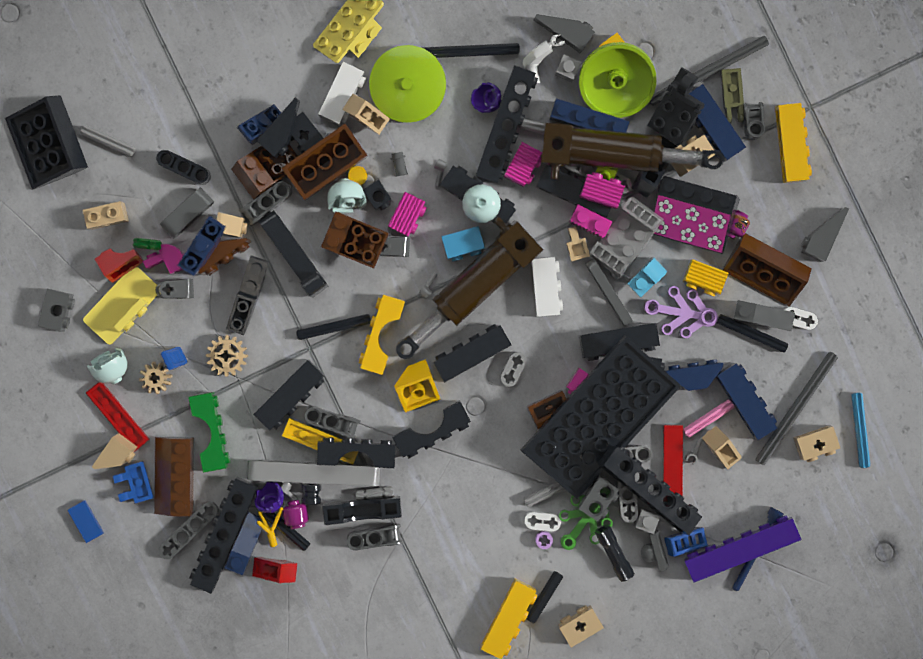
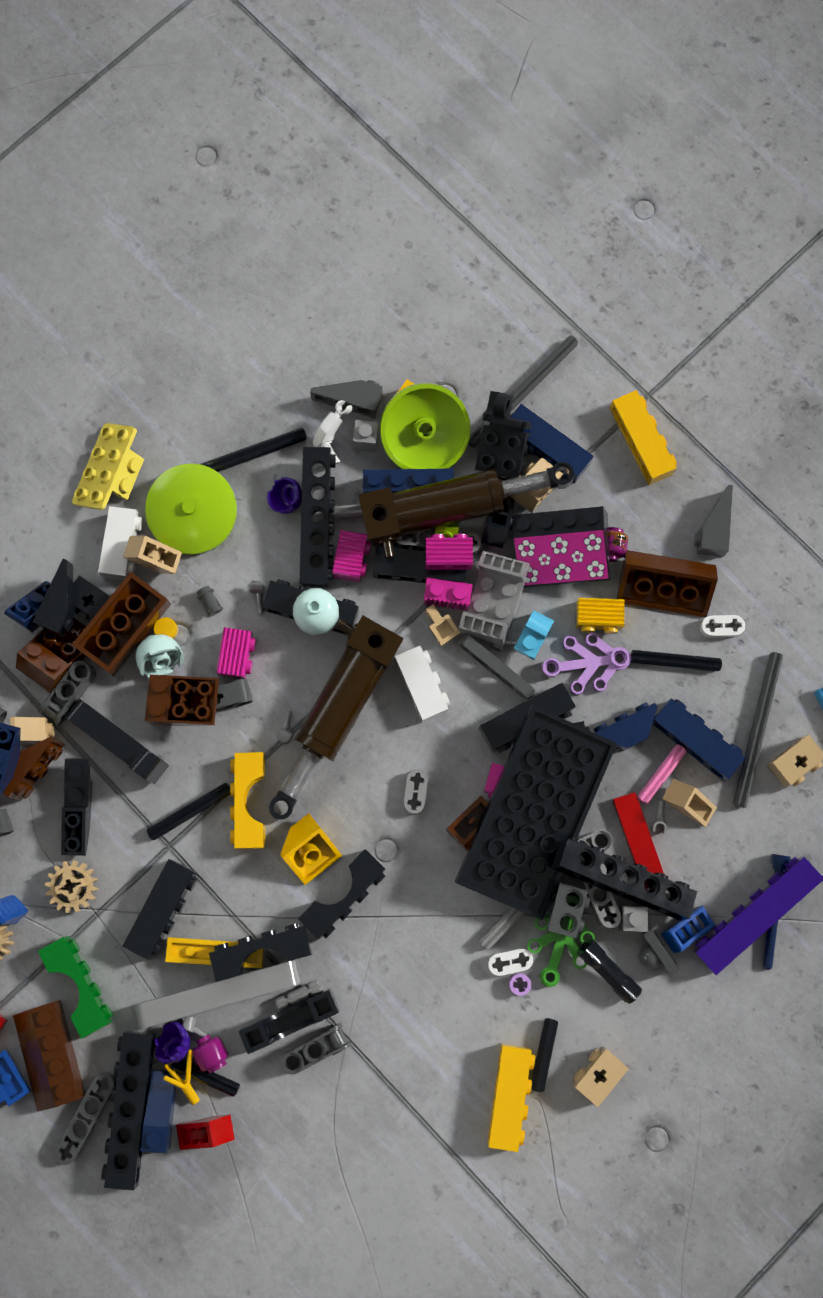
camera: 20 degrees left, 10 degrees down
black wheel [302,484,321,505] -> none
dark grey piece [304,406,361,439] -> none
black brick [363,180,392,211] -> none
black brick [433,324,511,383] -> none
dark azure brick [441,226,485,262] -> none
olive hinge [721,68,744,123] -> none
dark grey slope [734,300,795,331] -> none
dark grey piece [743,102,765,140] -> none

